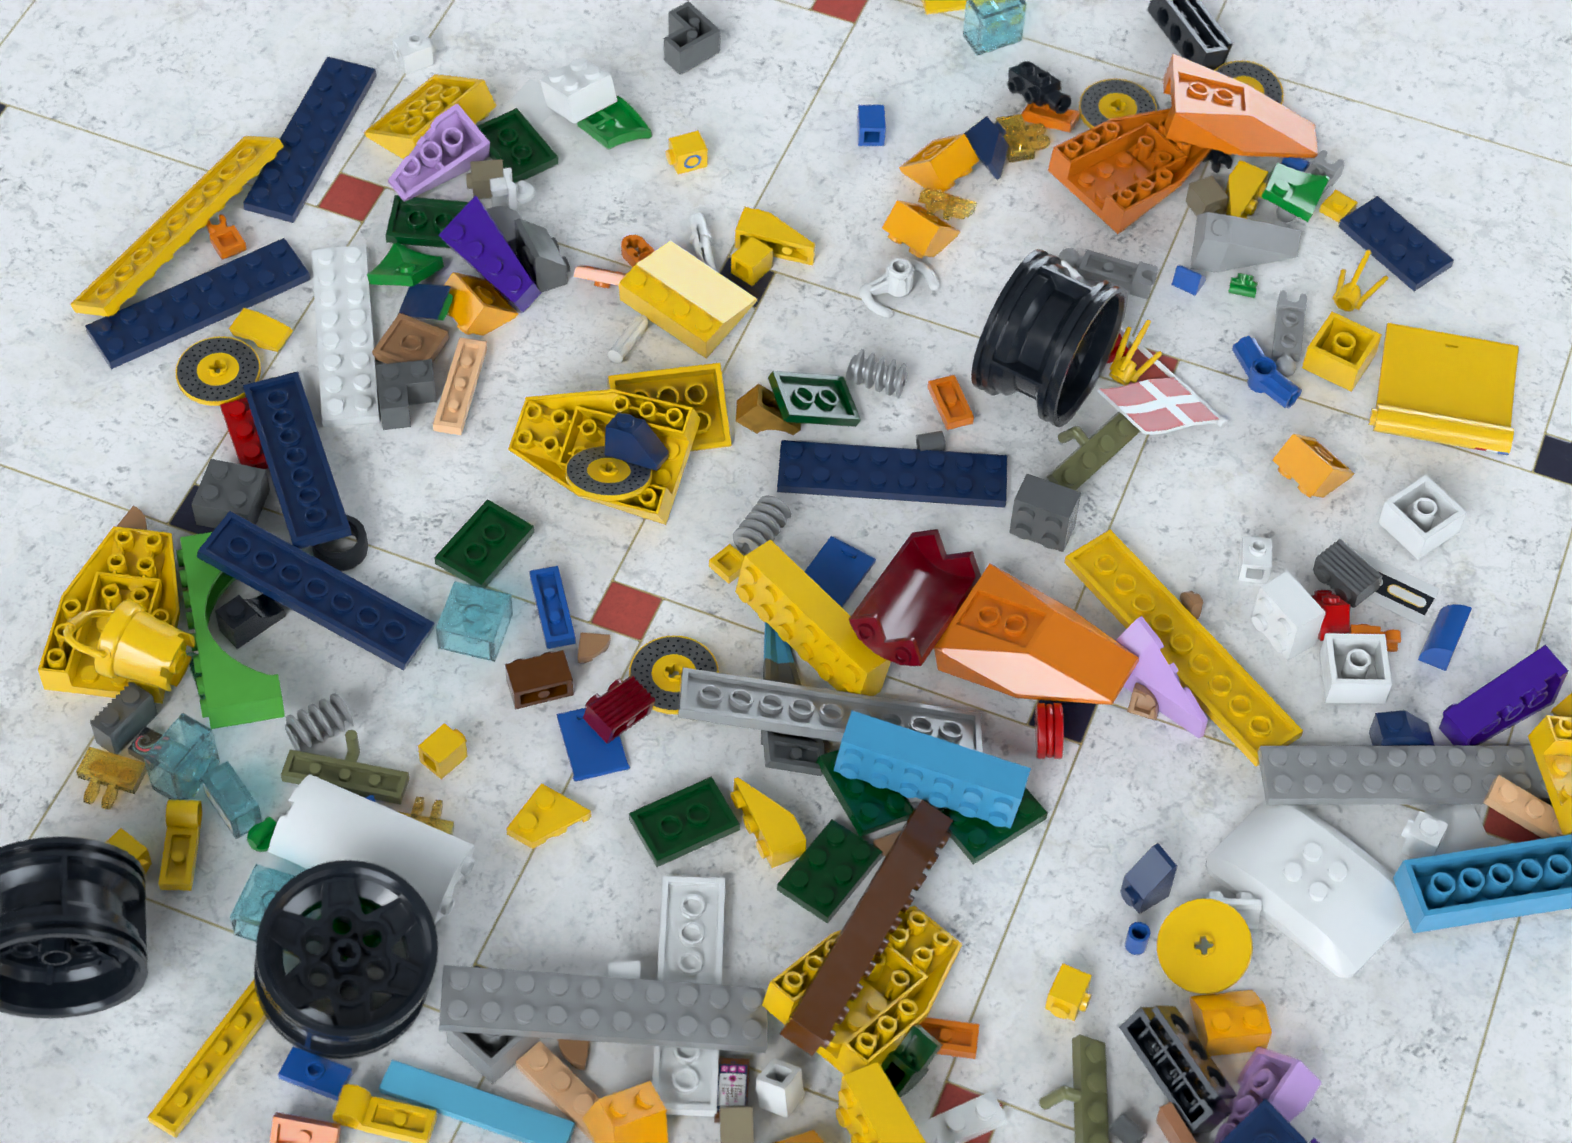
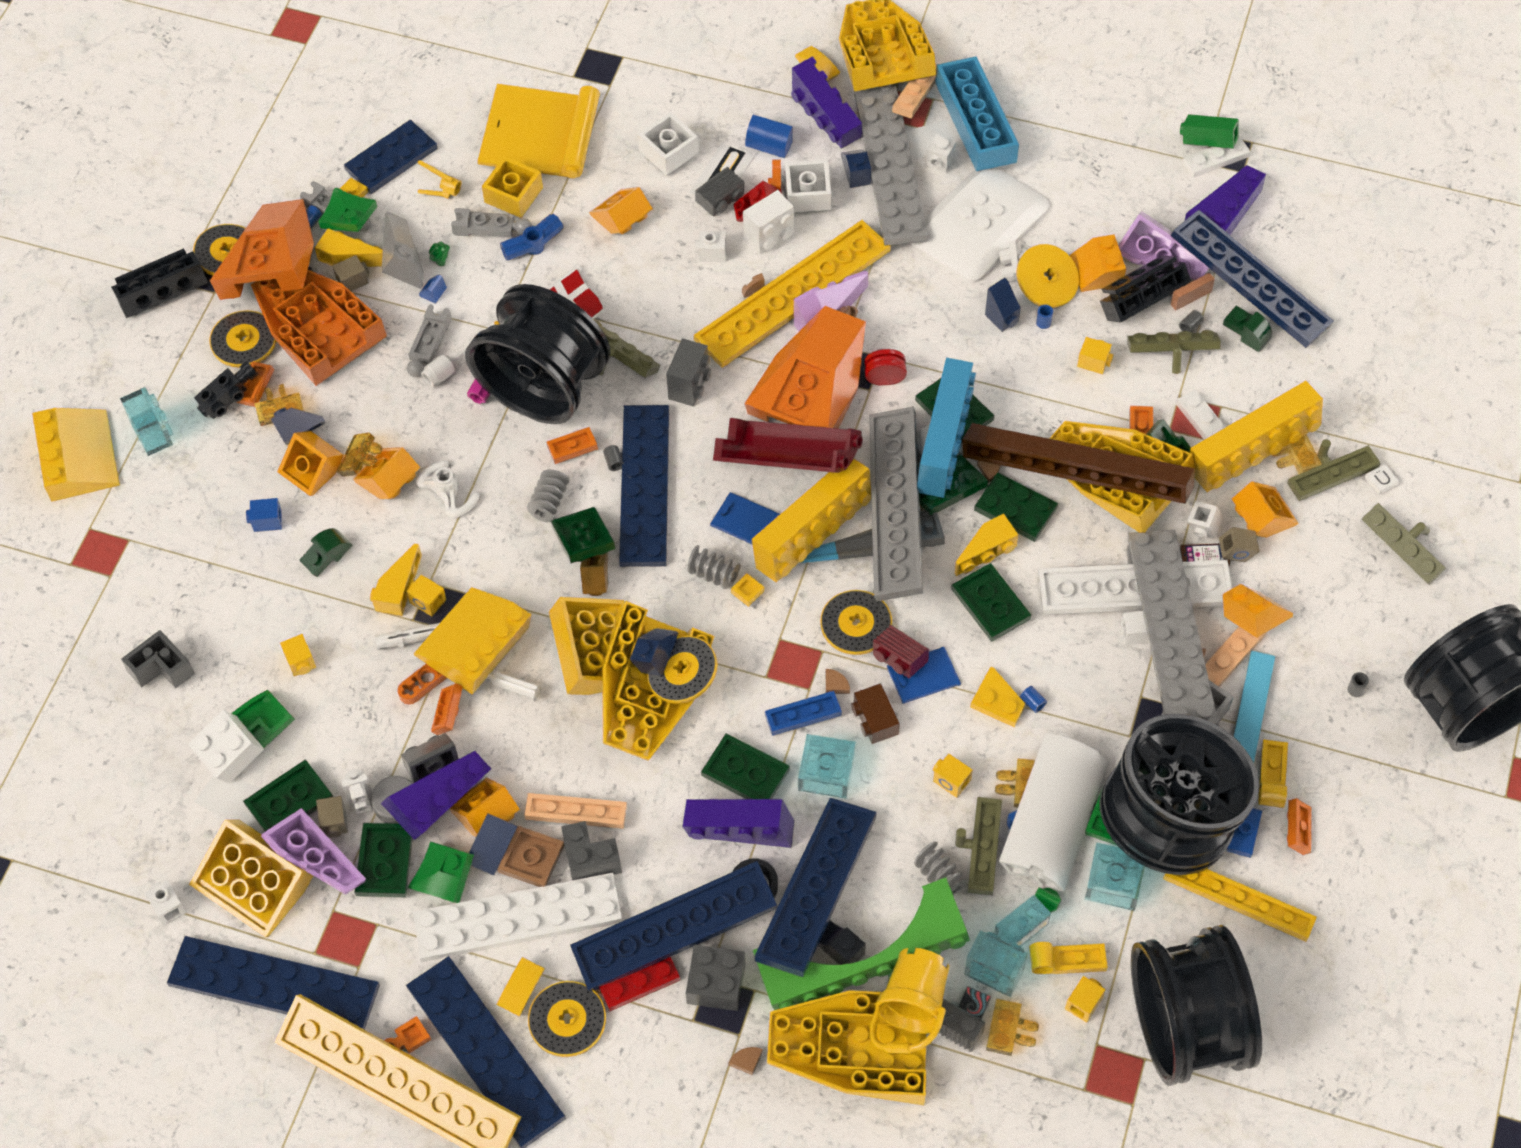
camera: 90 degrees left, 5 degrees up
none -> dark green brick [299,528,353,577]
none -> dark purple wedge [682,799,795,848]
none -> blue hinge [1020,686,1047,713]

